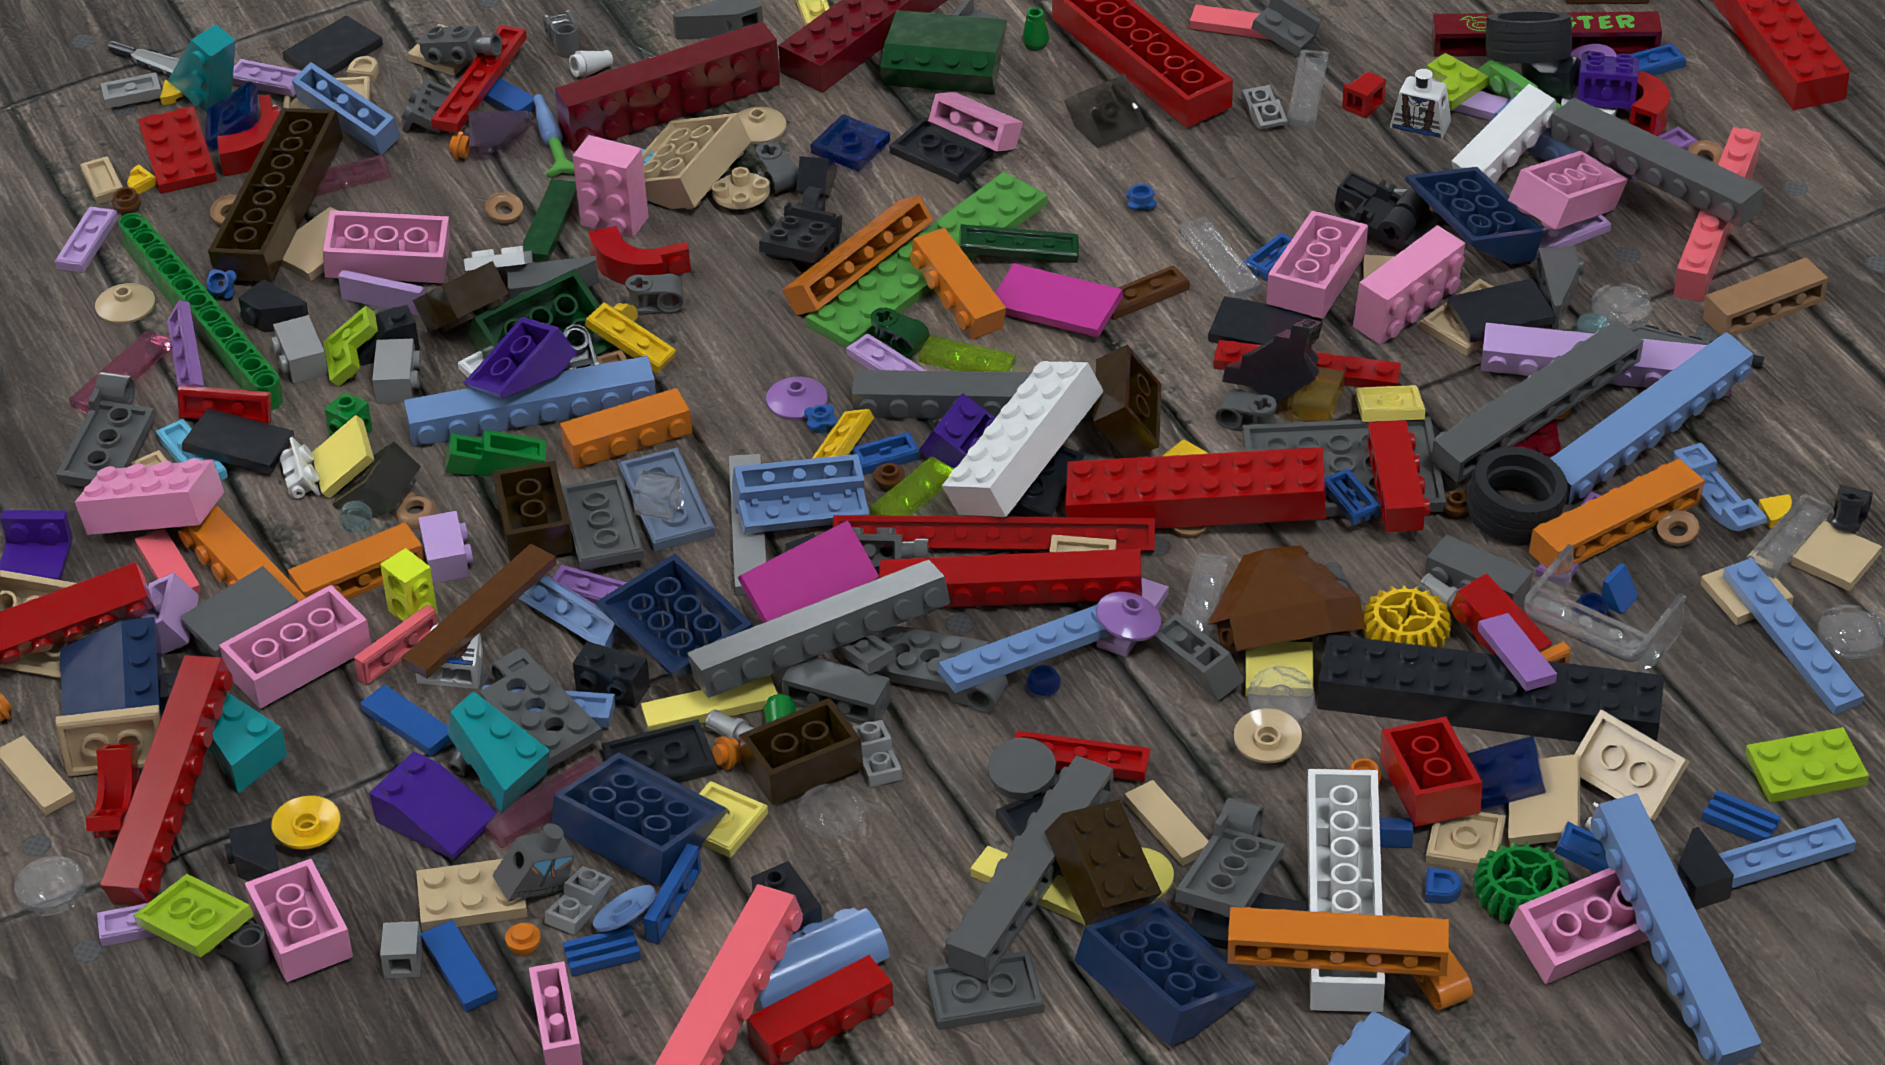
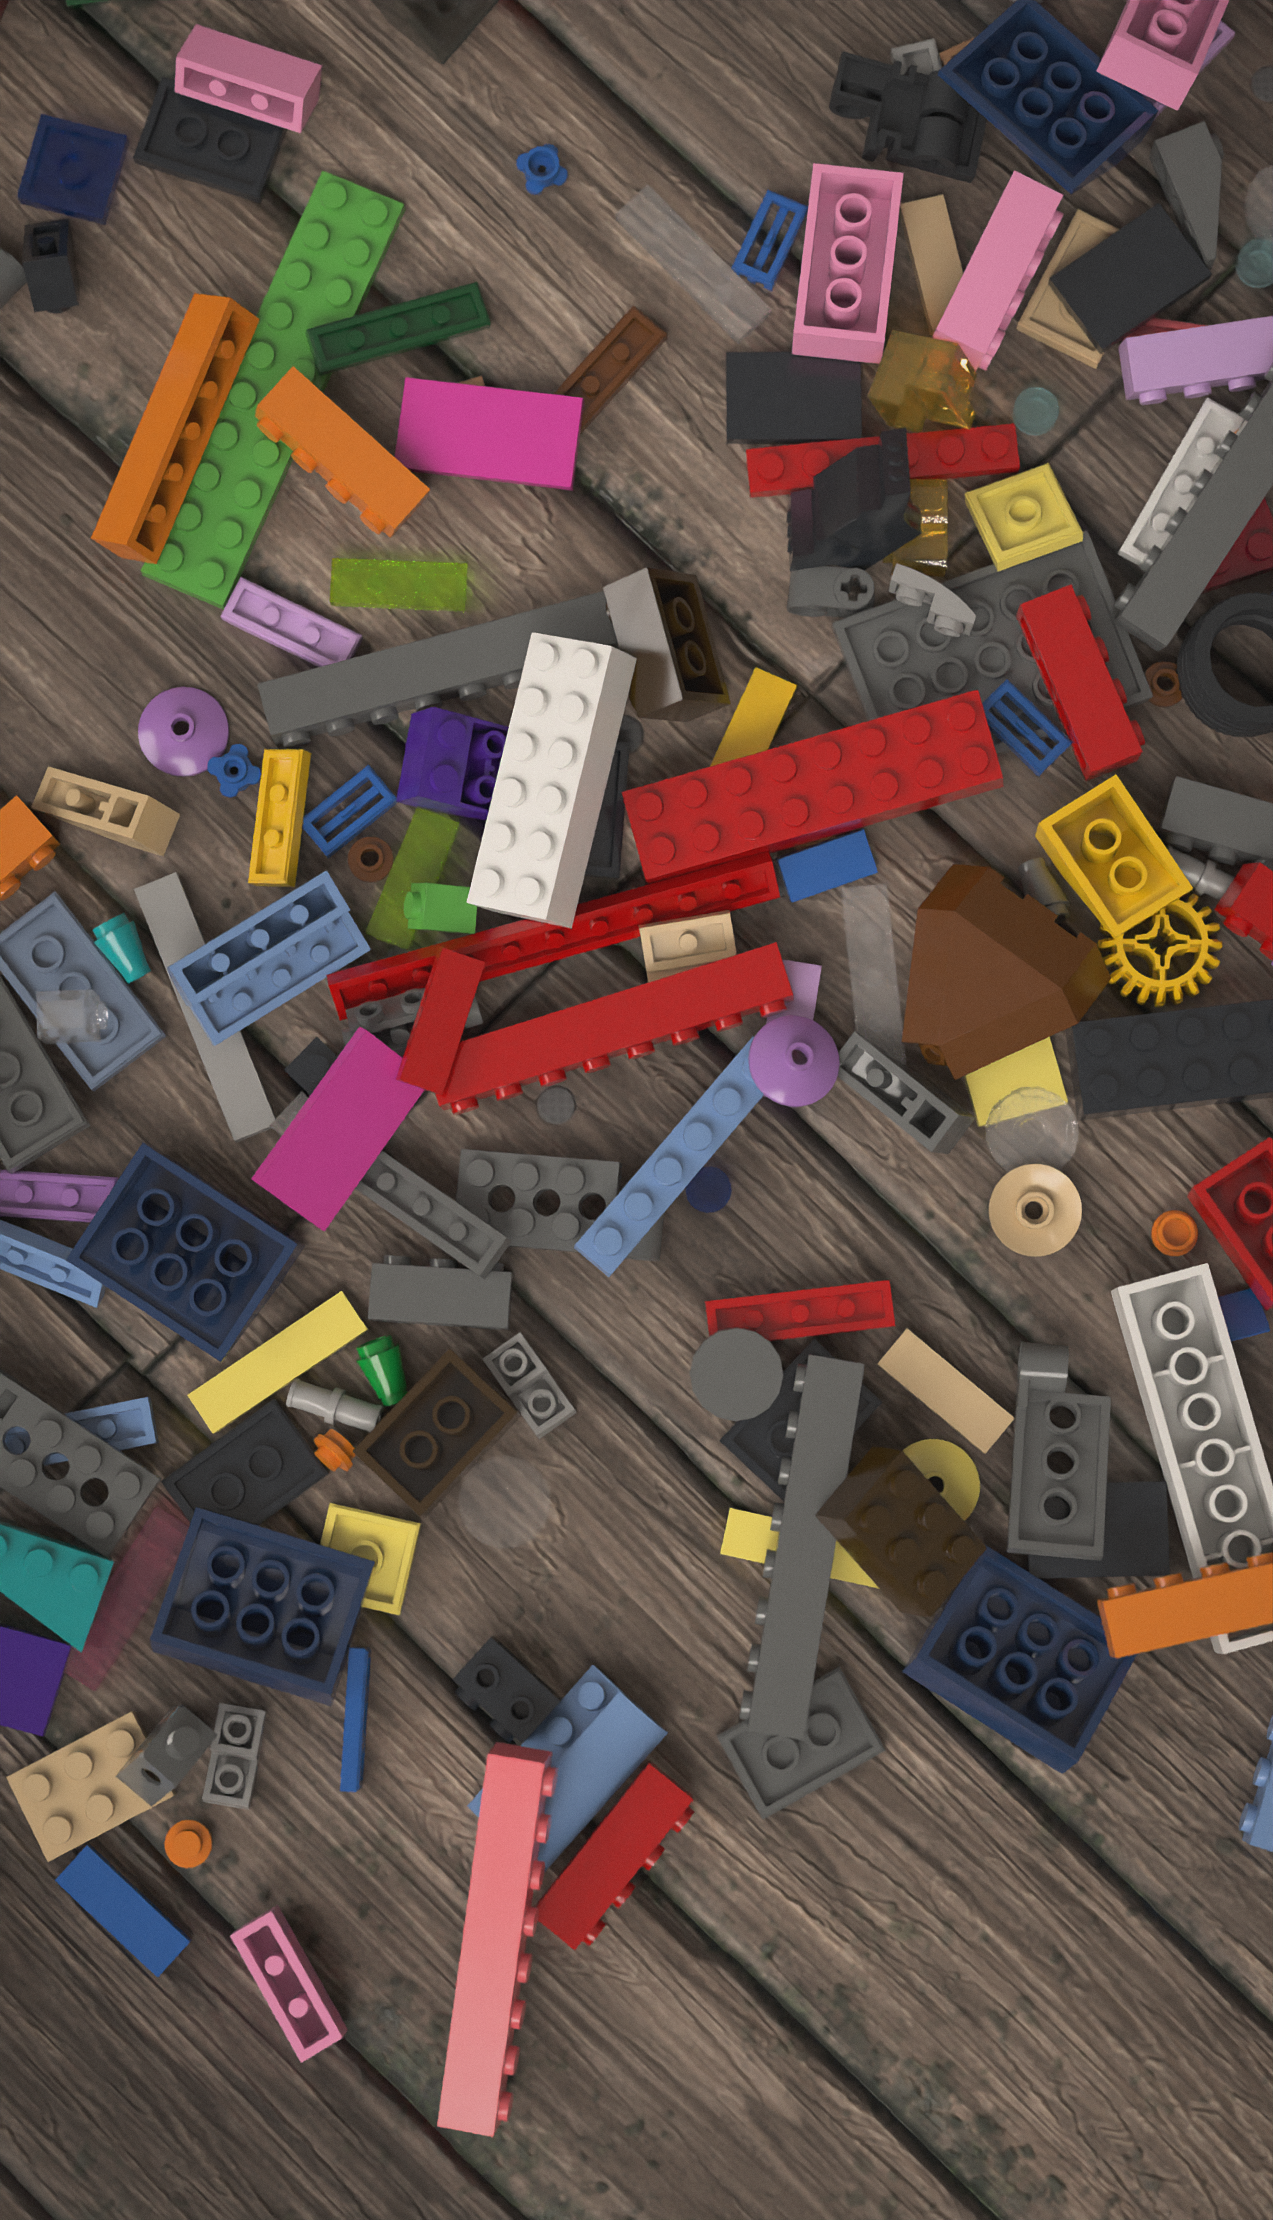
camera: 15 degrees left, 40 degrees up
light grey brick [380,921,423,979] -> none
blue tile [563,925,641,976] -> none
black brick [573,641,650,709] -> none
medium blue dish [593,885,656,932] -> none
dark grey brick [687,559,950,698] -> none
black plate [759,186,842,266] -> none
dark green piece [871,307,930,358] -> none
none -> tan slope [31,767,180,856]
none -> teal cone [92,913,151,984]
none -> red tile [396,947,485,1095]
none -> bright green brick [404,883,477,934]
none -> blue tile [776,828,878,902]
none -> clear yellow plate [868,330,978,433]
none -> light grey slope [888,563,976,637]
none -> clear light blue tile [1013,387,1059,435]
none -> yellow slope [1035,774,1193,939]

